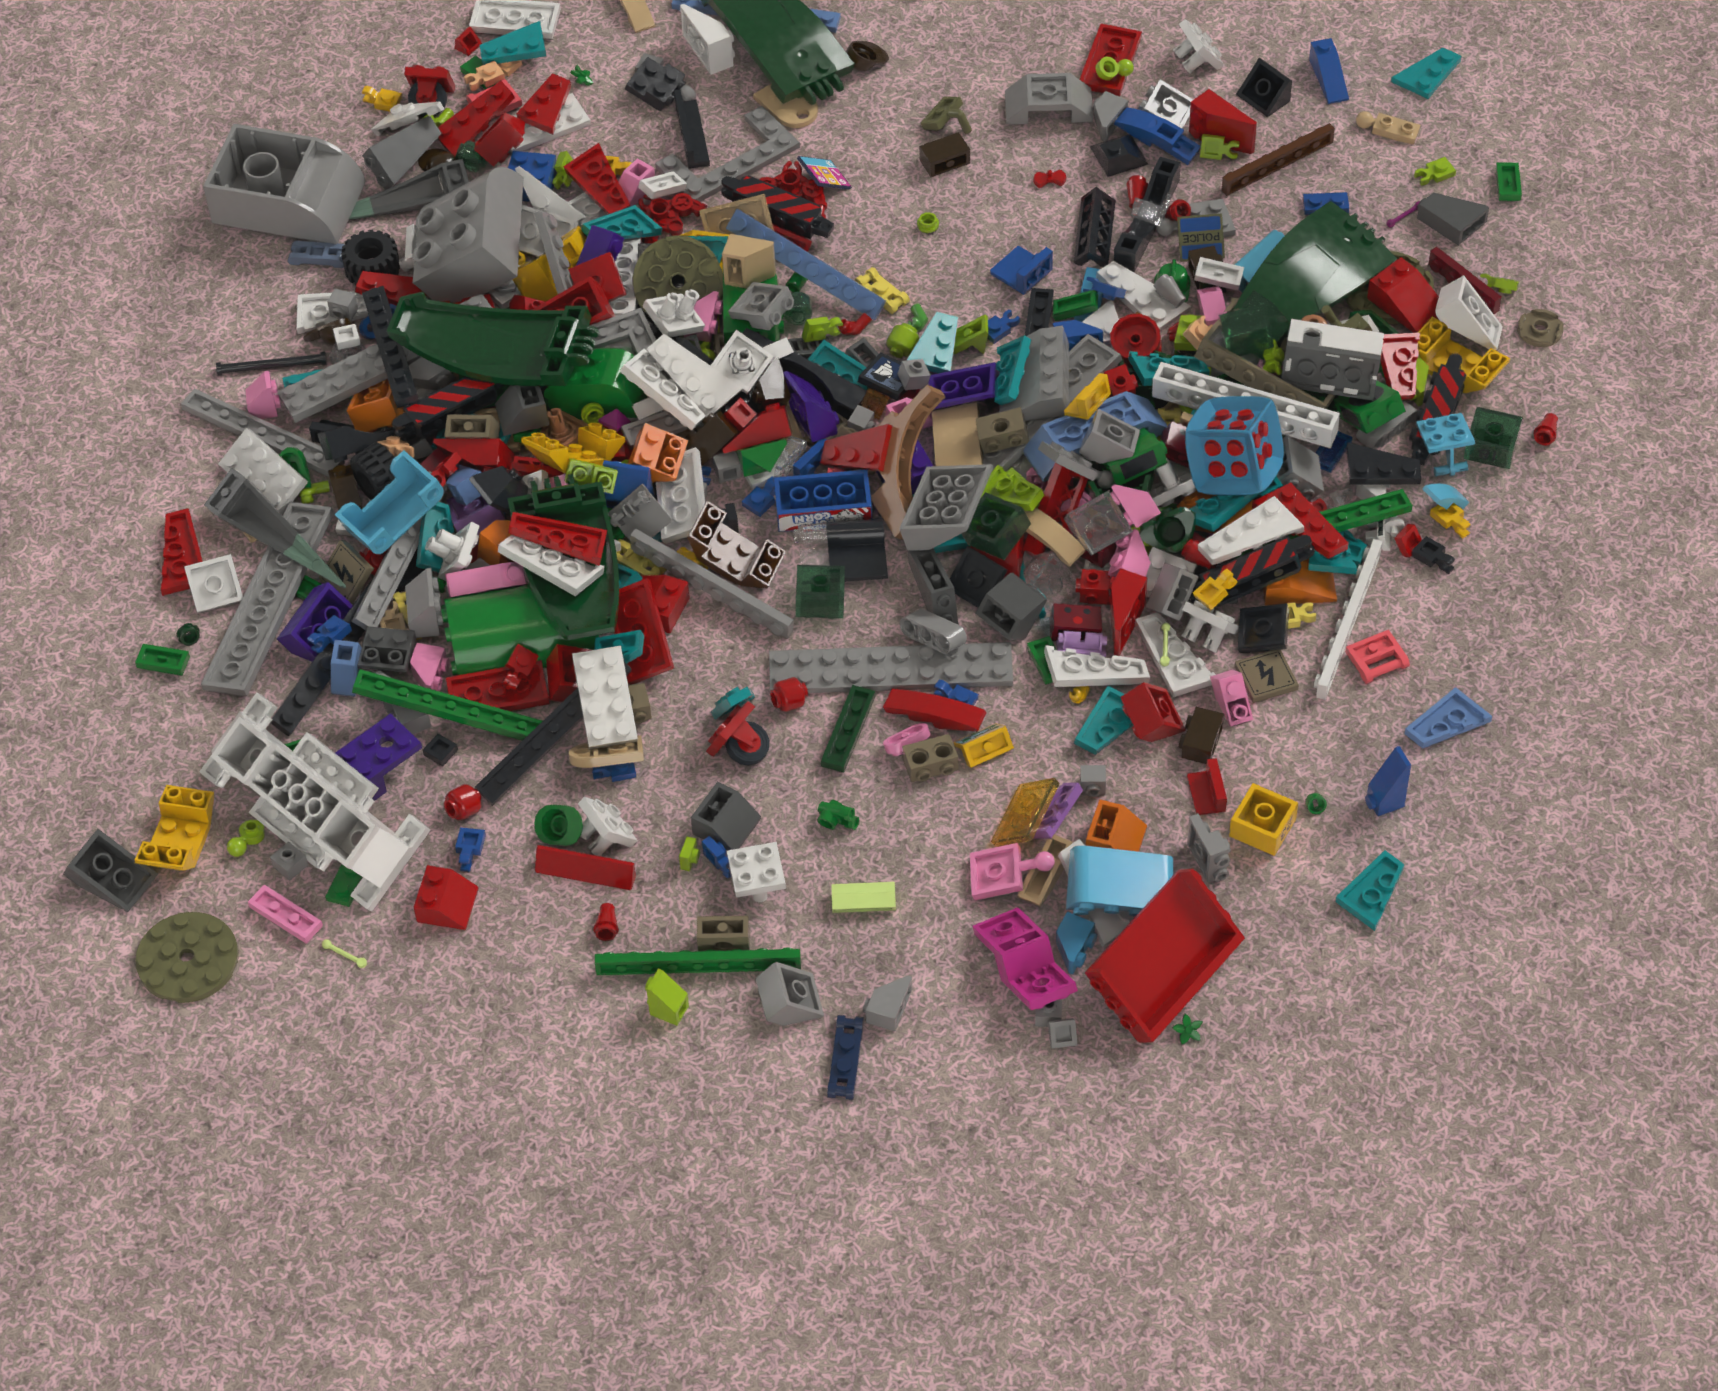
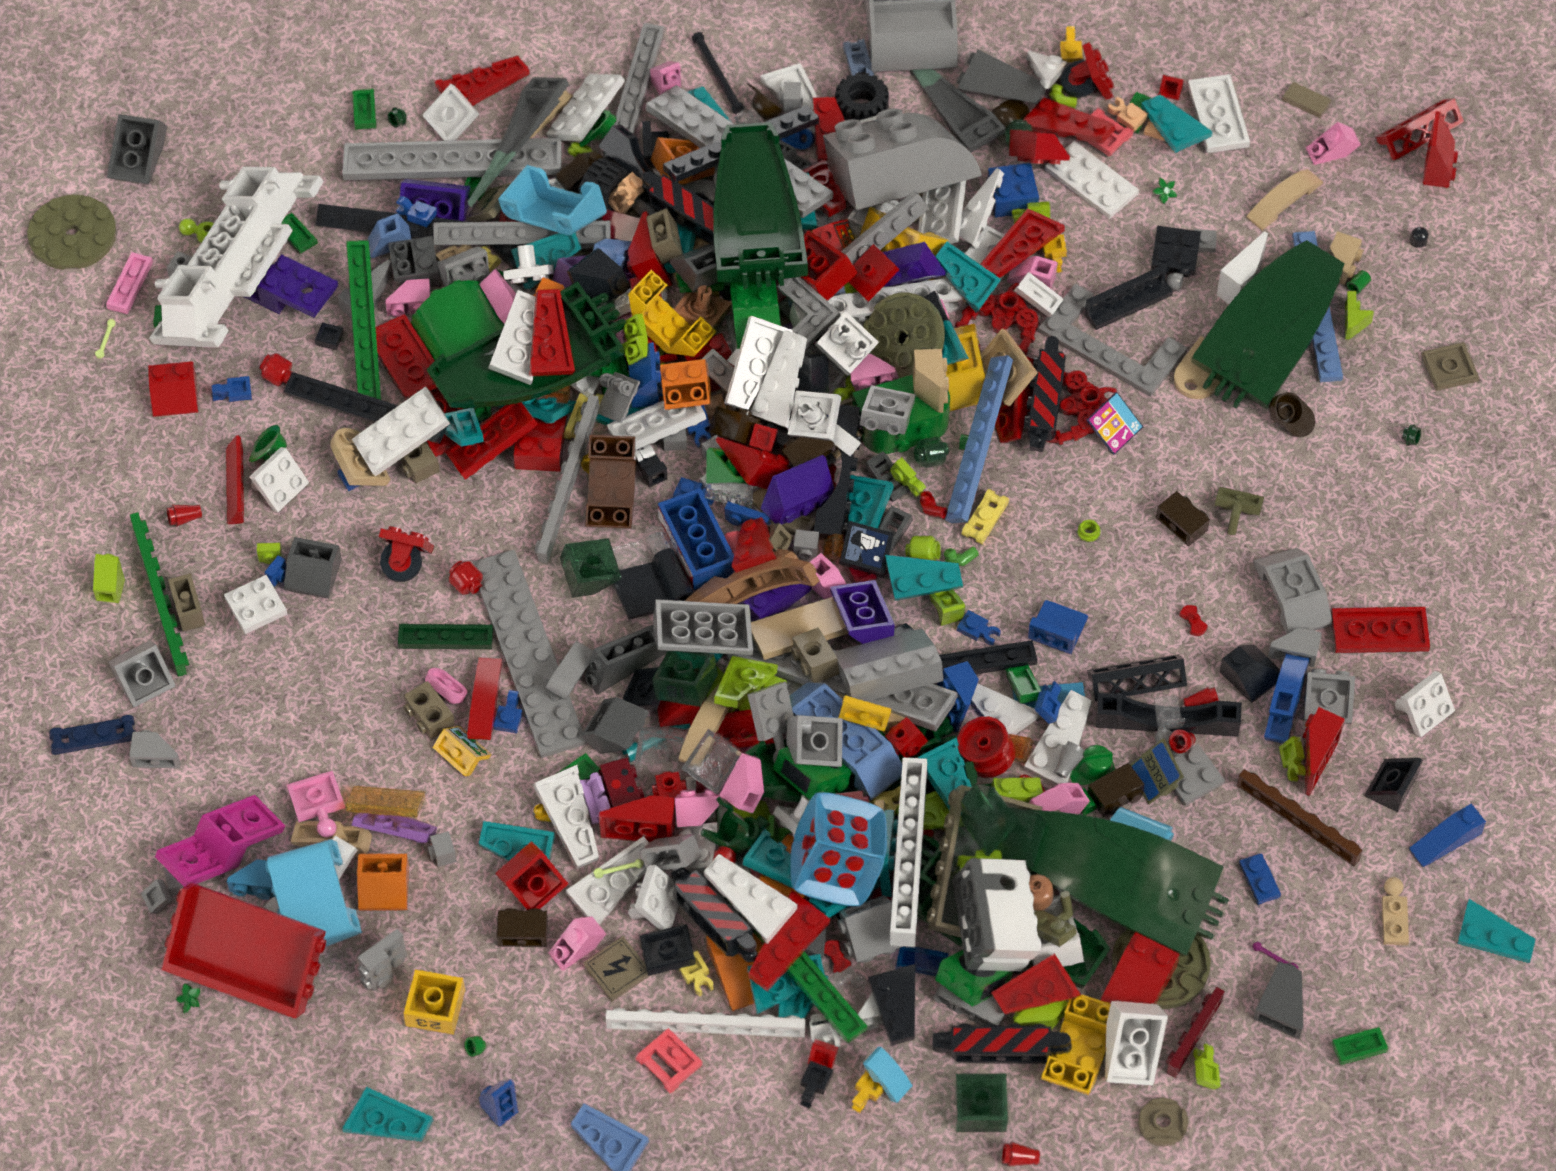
camera: 70 degrees right, 5 degrees up
yellow slope [135,785,214,871] -> none
white plate [333,324,360,350] -> none
red plate [430,452,462,487] -> none
red plate [502,644,539,691] -> none
red wing [516,73,571,135] -> none
lime plate [581,403,604,424] -> none
magenta slope [598,409,631,432] -> none
teal wing [711,687,755,720] -> none
green plate [817,800,859,830] -> none
yellowish green piece [831,882,896,913] -> none
light grey plate [897,359,931,390] -> none
teal wing [995,335,1031,406] -> none
lime plate [1096,57,1134,80] -> none
light nougat plate [1183,315,1213,350] -> none
red panel [1187,758,1227,815] -> none
yellow plate [1193,569,1237,610] -> none
white plate [1194,257,1244,291] -> none
lime plate [1414,157,1456,186] -> none
medium azure plate [1416,413,1475,477] -> none

